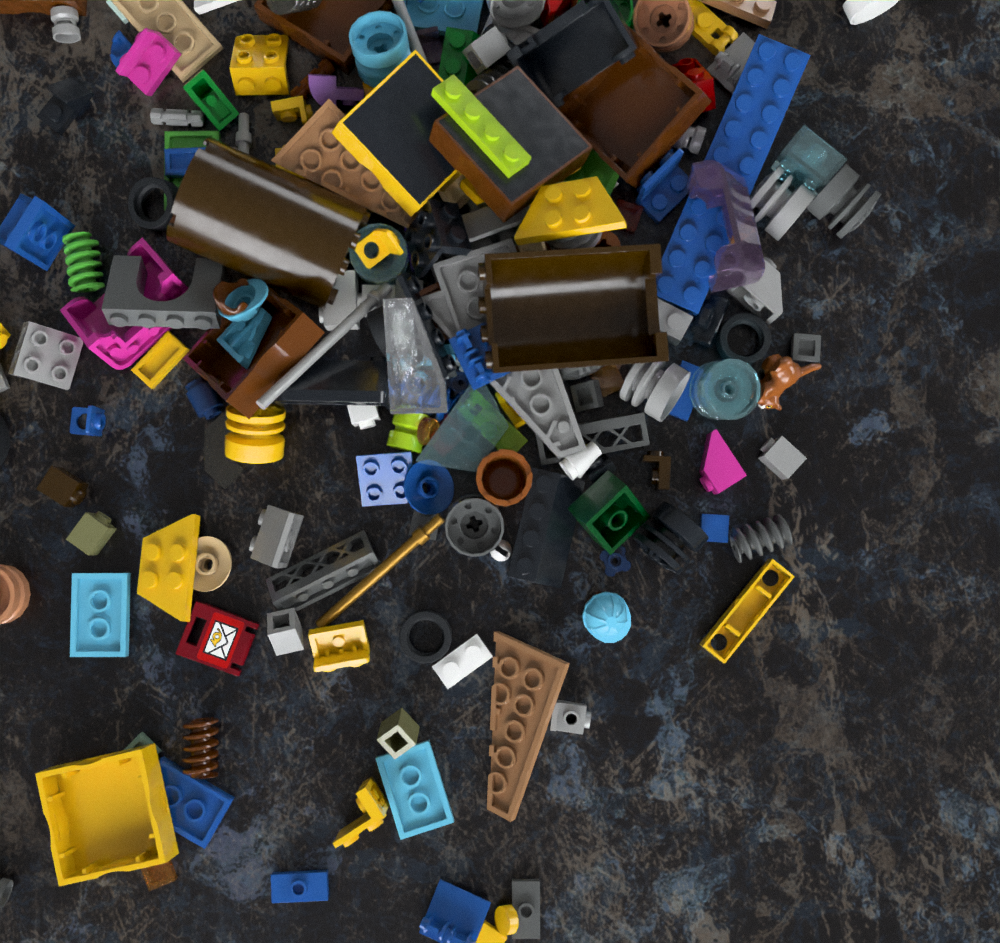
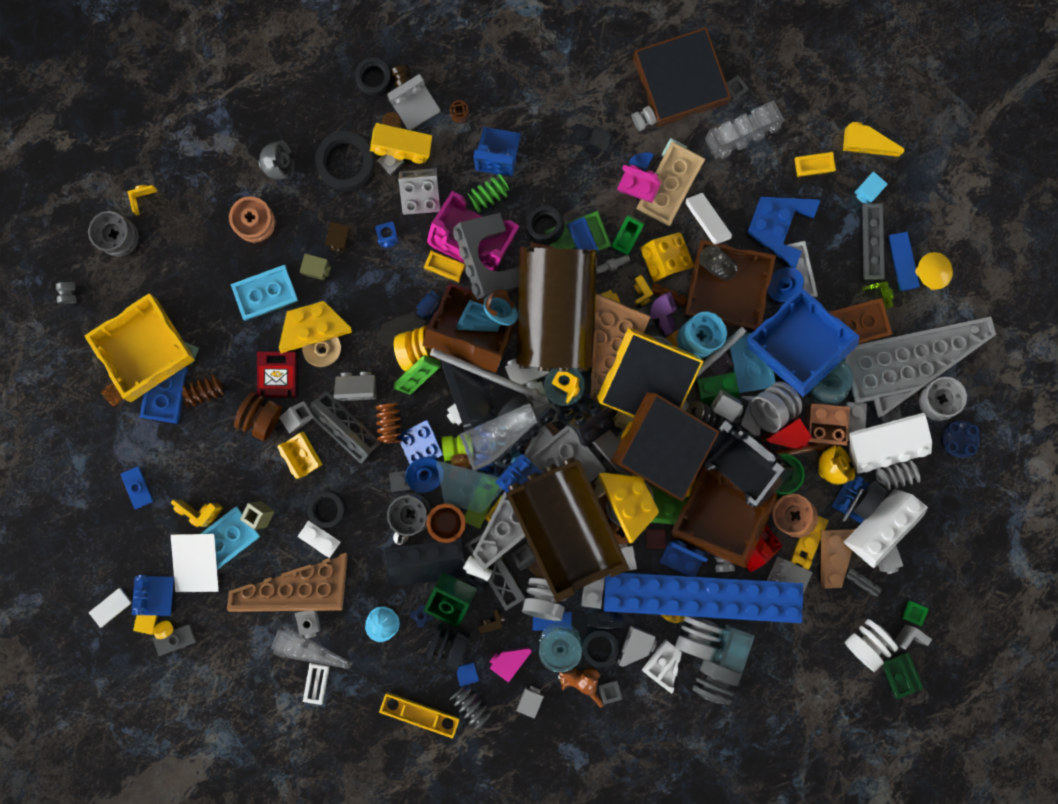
camera: 65 degrees right, 0 degrees up
light grey axle [150,108,205,127] -> none
pearl gold bar [315,513,445,628] -> none
lime plate [431,74,532,179] -> none
clear purple windscreen [687,160,765,293] -> none
none -> white sticker [171,534,218,592]
none -> reddish brown wheel [234,392,283,442]
none -> clear wedge [271,626,353,669]
none -> white tile [303,662,330,705]
none -> dark orange piece [376,403,402,443]
none -> bright green tile [394,355,441,395]
none -> white wing [642,639,682,694]

